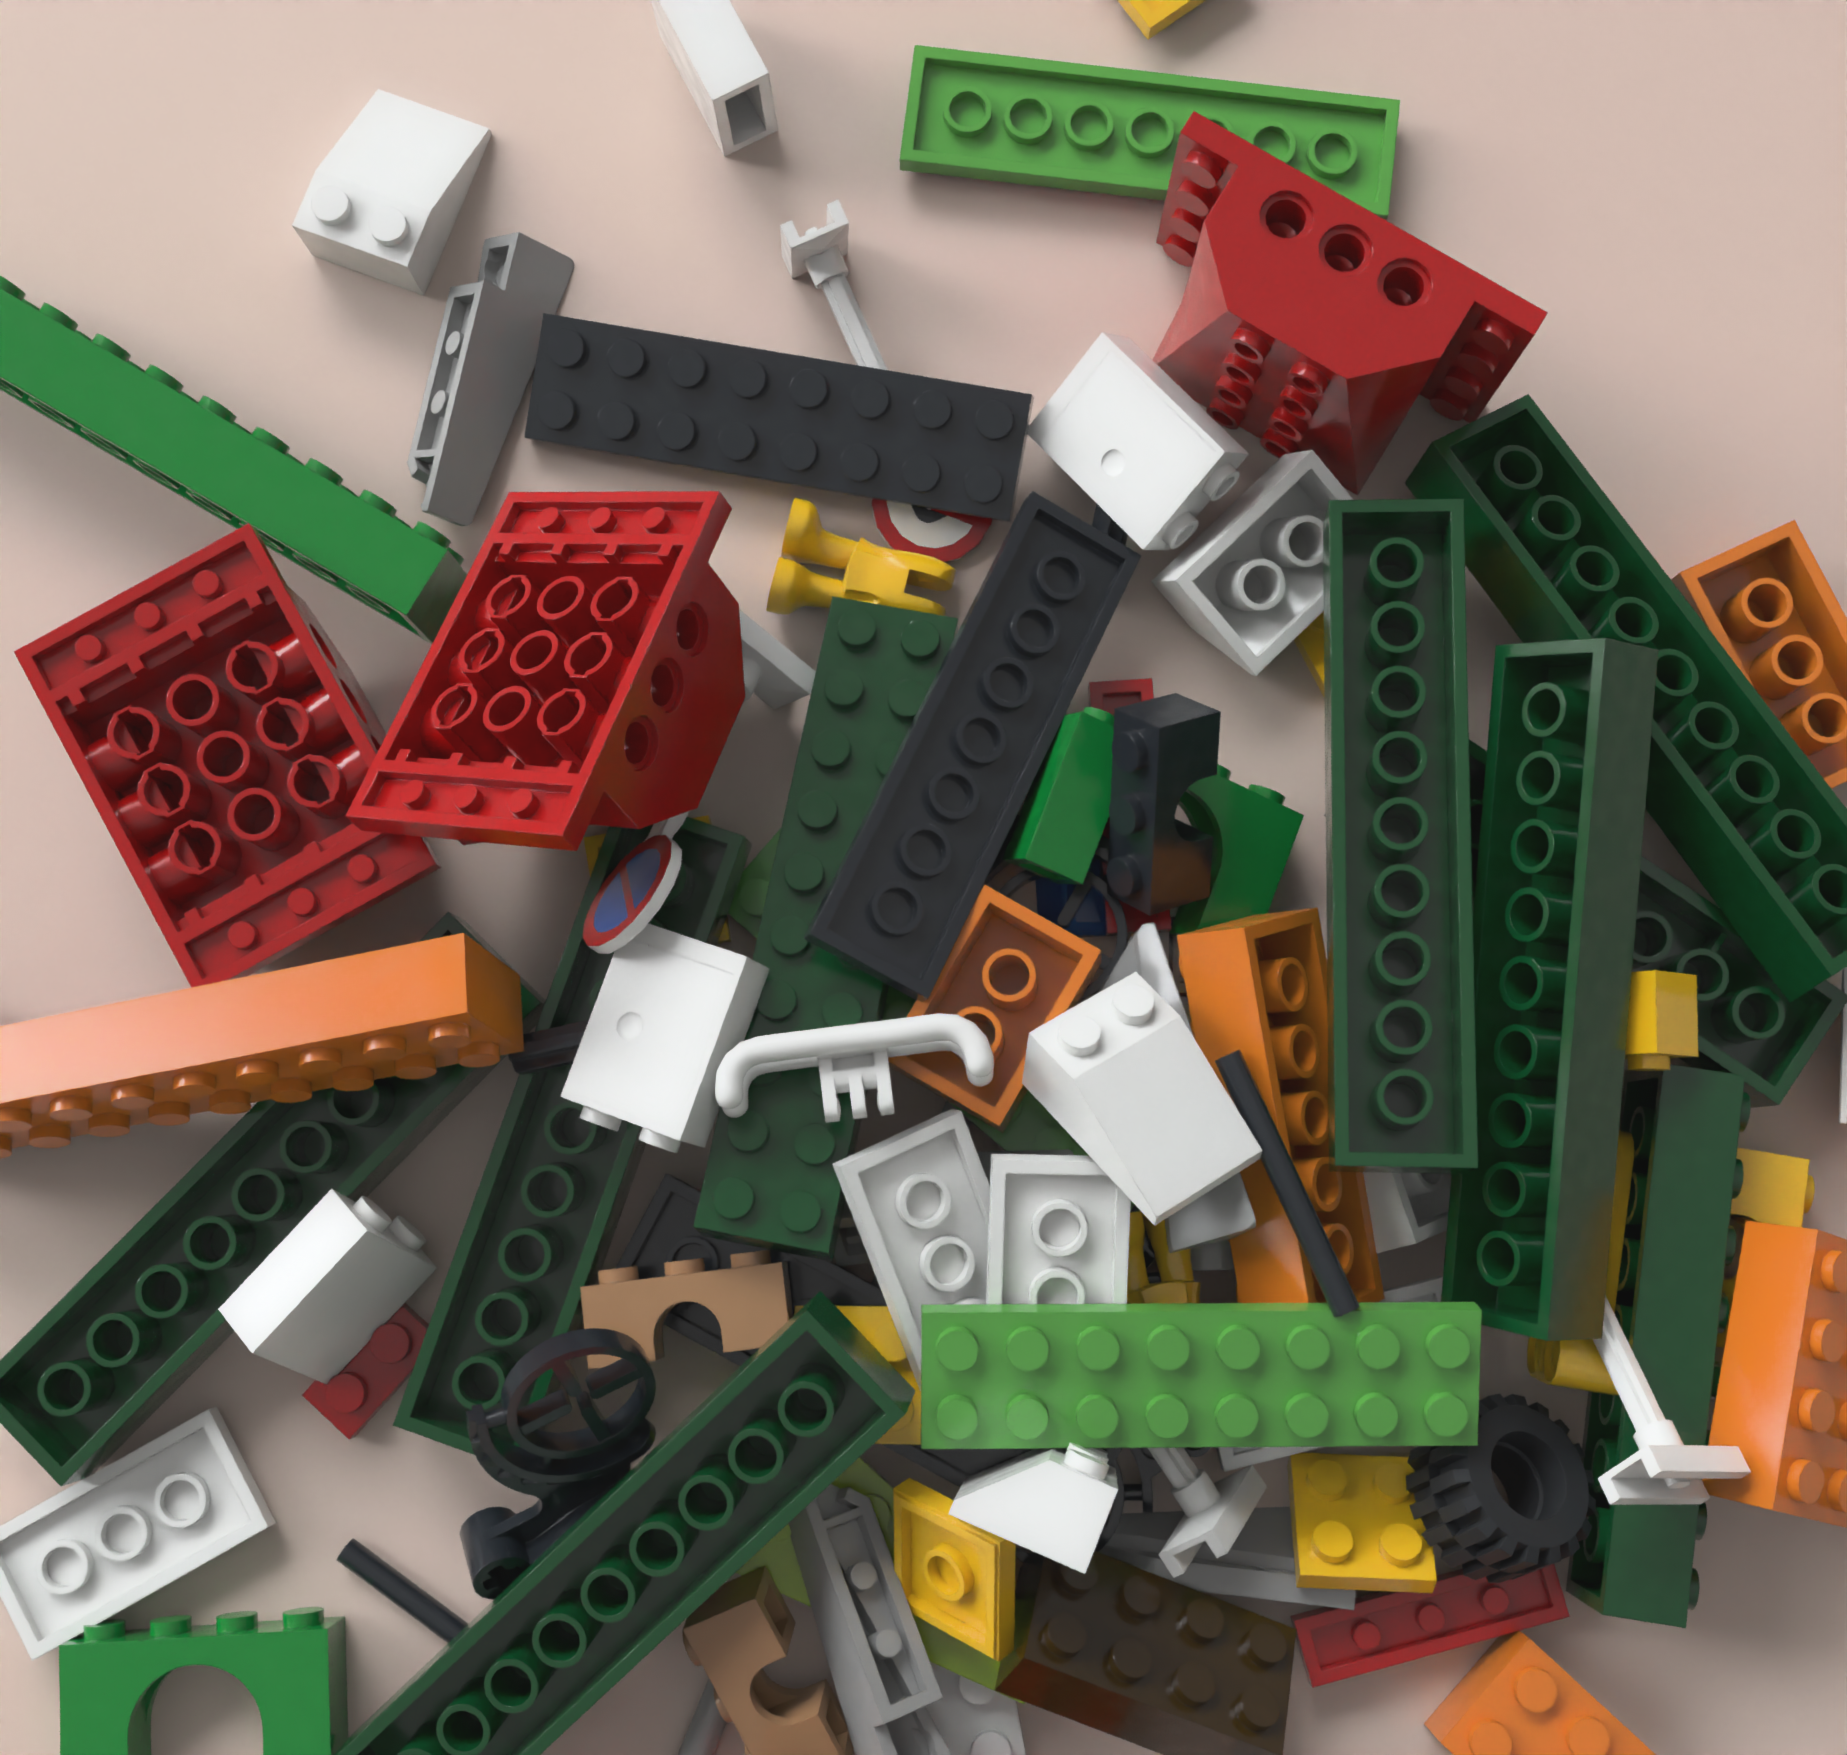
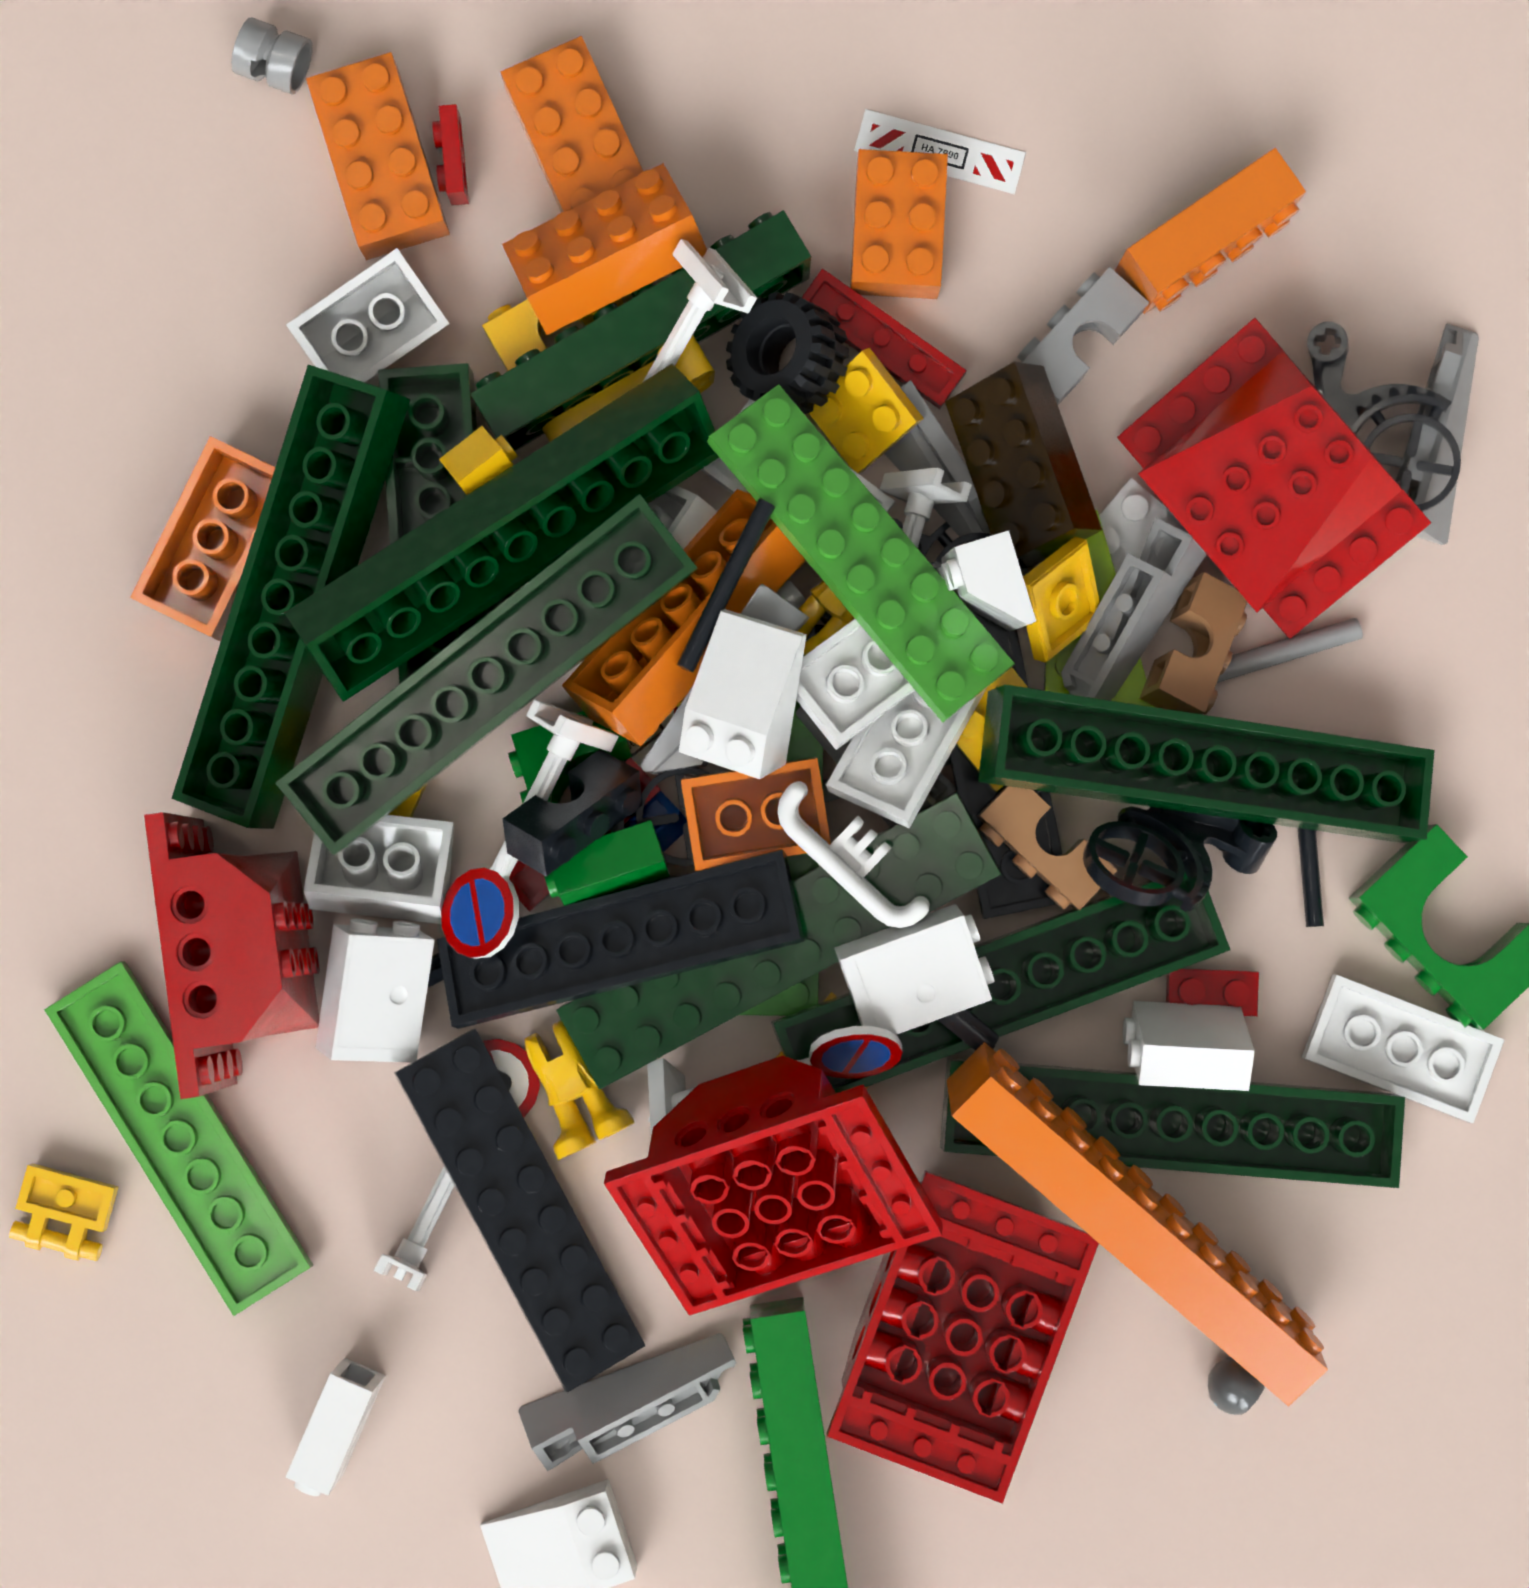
camera: 140 degrees left, 5 degrees up
none -> piece [441,699,619,959]

